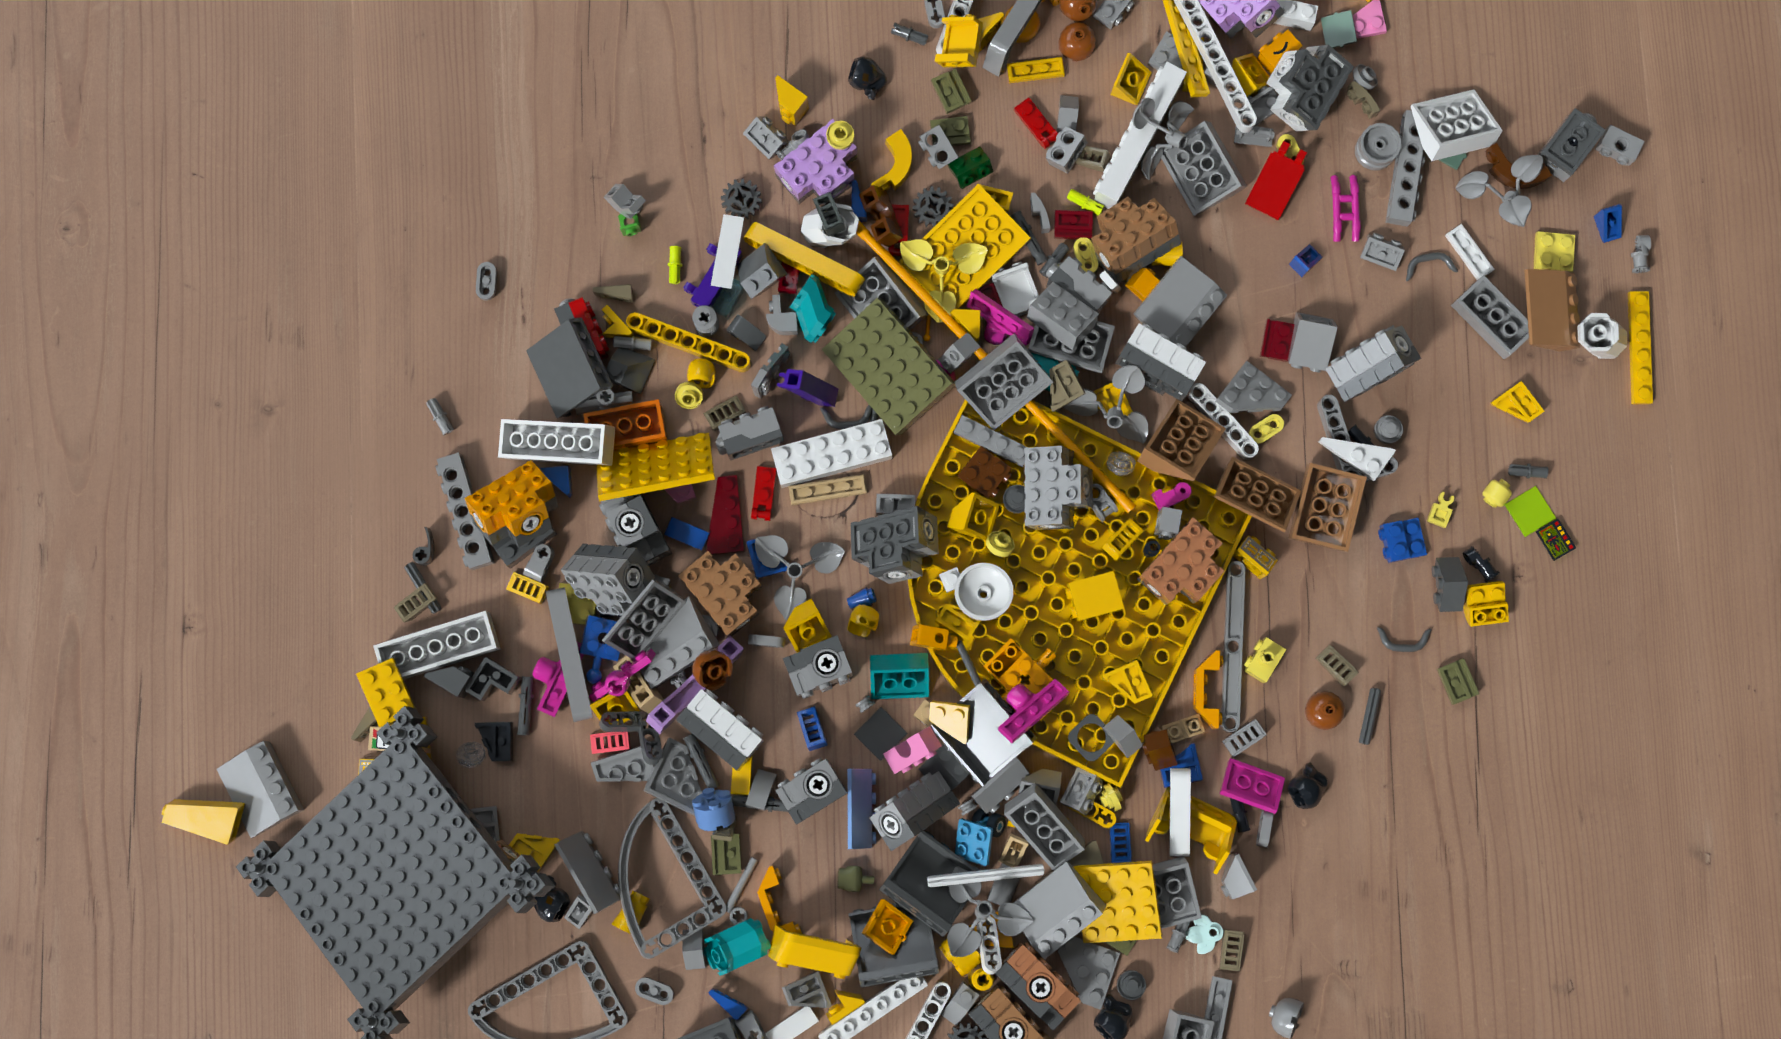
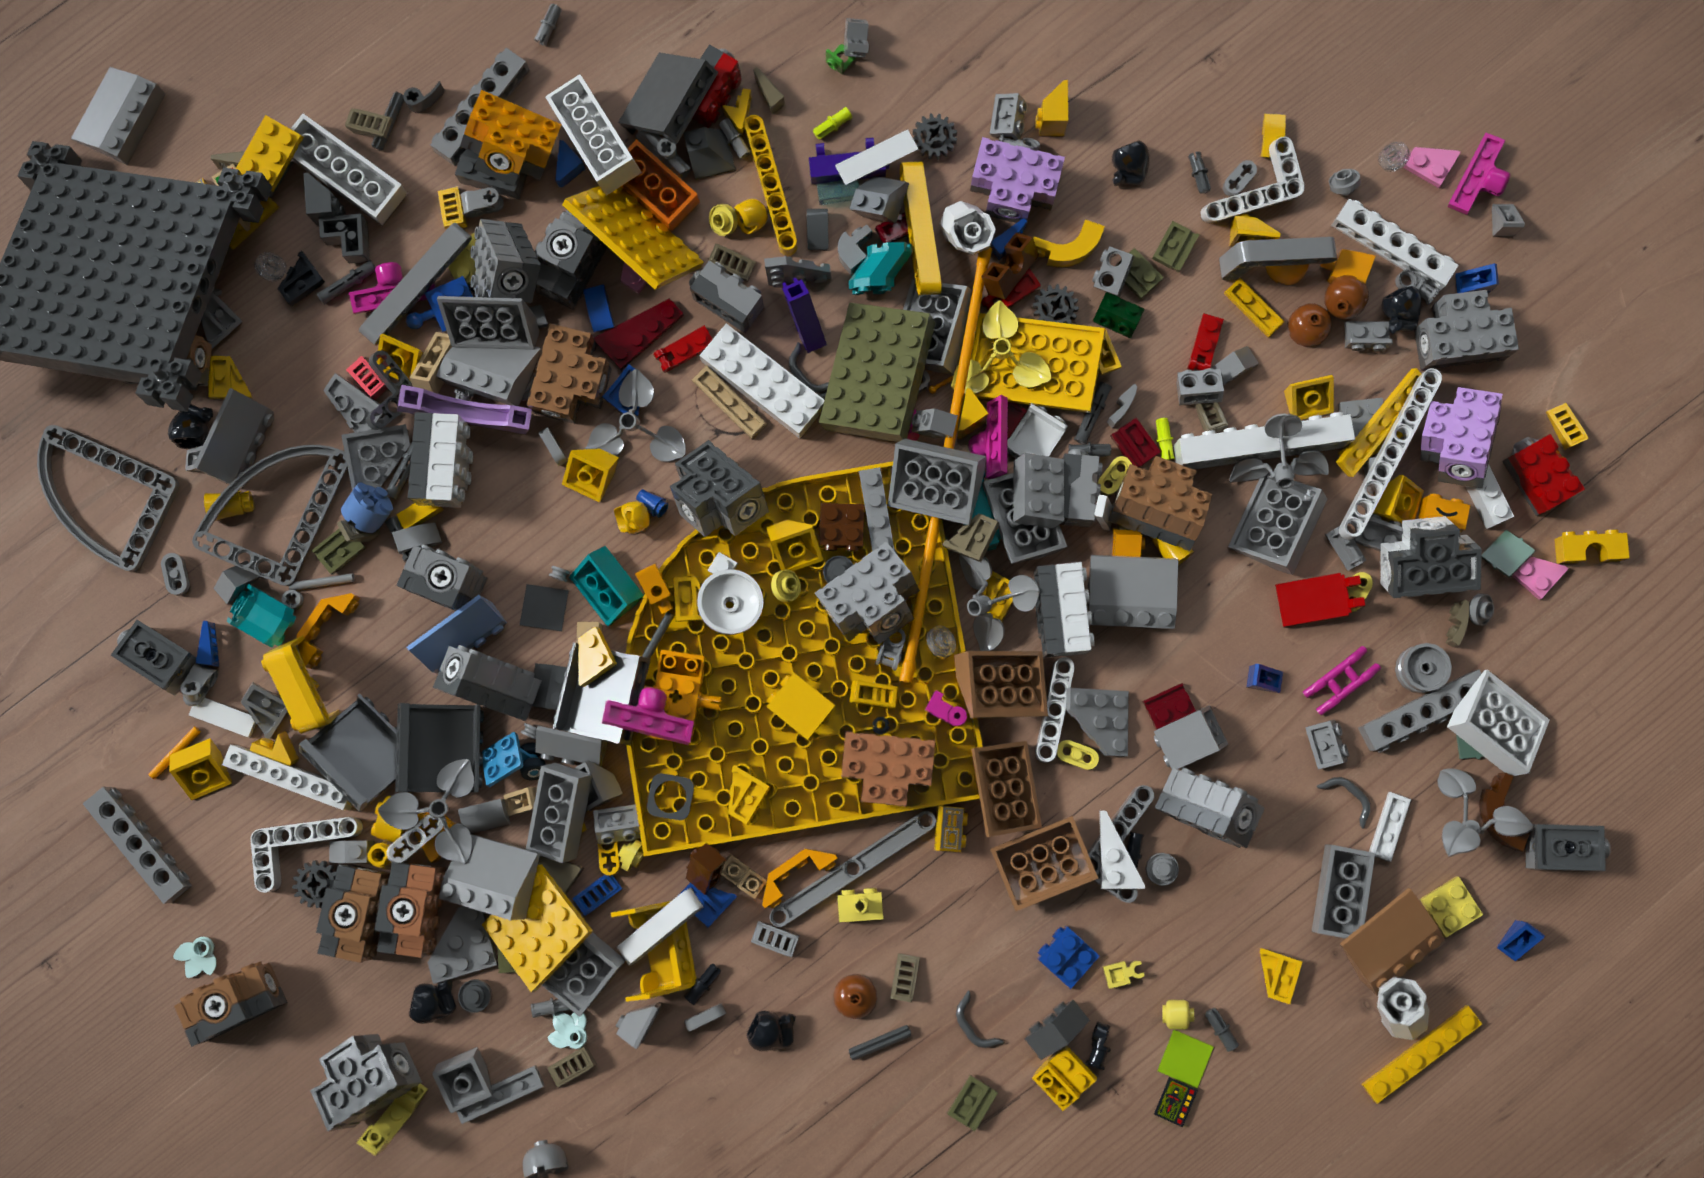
camera: 60 degrees right, 0 degrees up
yellow slope [162,799,245,845] -> none
dark pink plate [589,648,656,703] -> none
light grey piece [692,305,719,337] -> none
dark orange cylinder [692,650,733,690] -> none
piece [783,635,853,699] -> none
blue slope [797,706,828,751] -> none
pearl dark grey slope [813,192,846,236] -> none
light yellow plate [826,121,854,150] -> none
olive piece [837,866,874,892] -> none
light orange plate [862,899,913,955] -> none
light grey brick [876,494,915,516] -> none
bright pink arch [883,726,942,774] -> none
white axle [927,864,1044,887] -> none
yellow panel [935,14,983,68] -> none
light grey slope [1102,715,1142,758] -> none
light grey brick [1154,507,1182,540] -> none
dark pink plate [1220,758,1285,814] -> none
light grey brick [1595,125,1644,166] -> none
light grey connector [1631,235,1651,274] -> none

